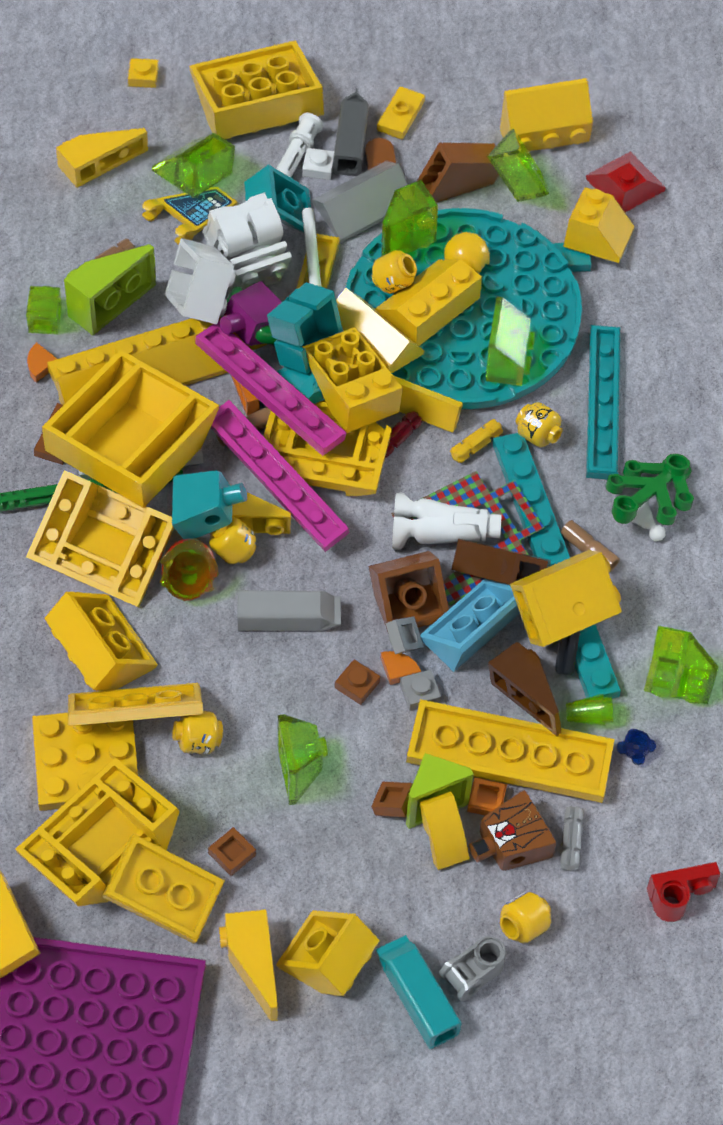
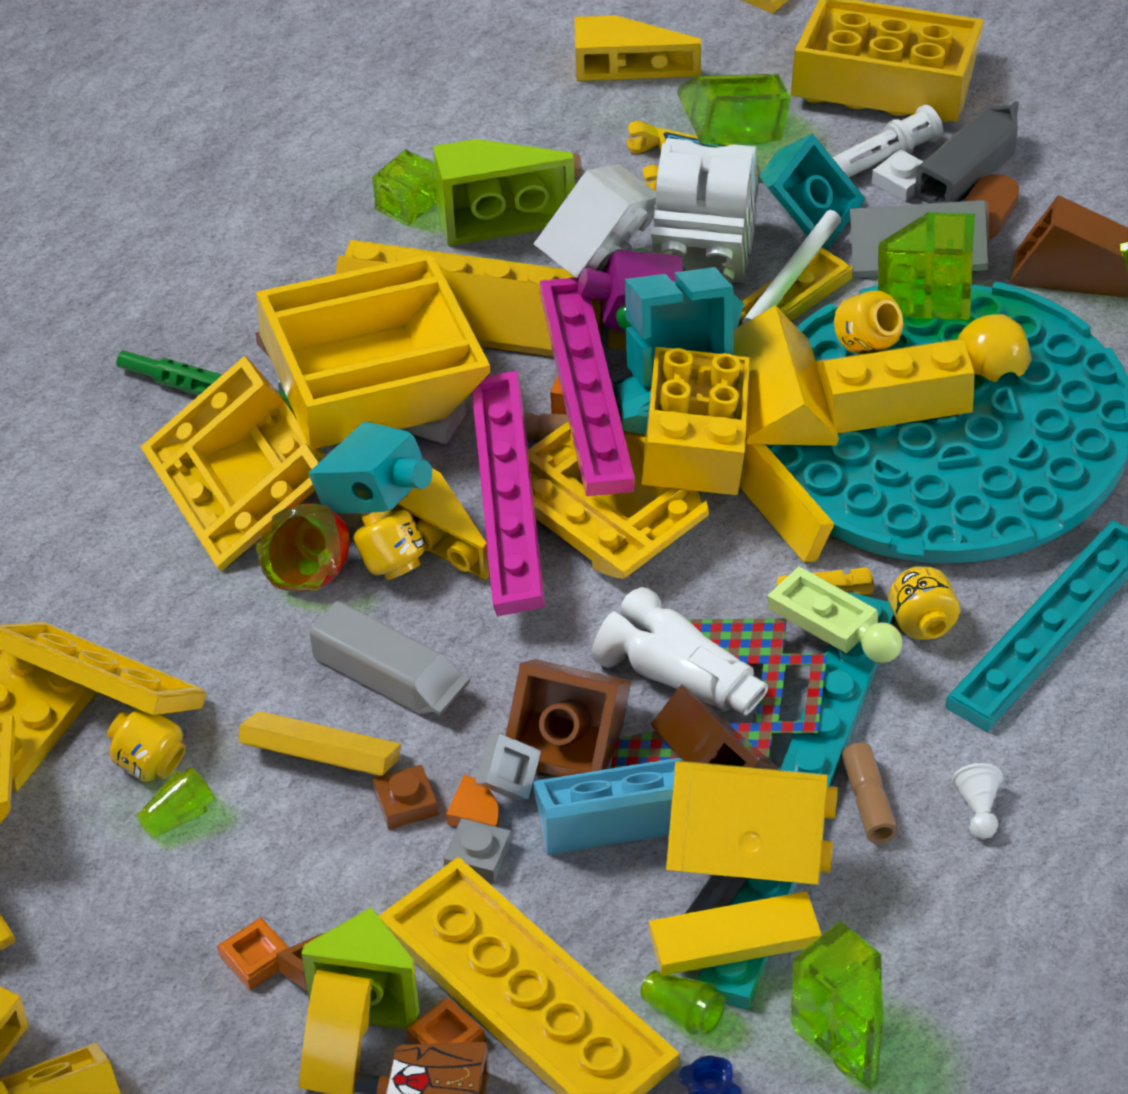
camera: 40 degrees right, 10 degrees down
orange tile [27,342,57,383] -> none
yellow slope [44,591,158,691] -> none
dark orange plate [208,827,256,876] -> none
clear neon green slope [277,714,328,805] -> none
yellow plate [377,86,425,140] -> none
dark red axle [385,411,422,458] -> none
clear neon green slope [486,296,535,386] -> none
reddish brown slope [488,642,562,736] -> none
green plant [605,454,694,525] -> none
none -> clear neon green cone [135,767,216,840]
none -> orange tile [217,917,289,990]
none -> yellow tile [238,711,401,776]
none -> yellow tile [648,891,822,976]
none -> yellowish green plate [767,566,903,663]

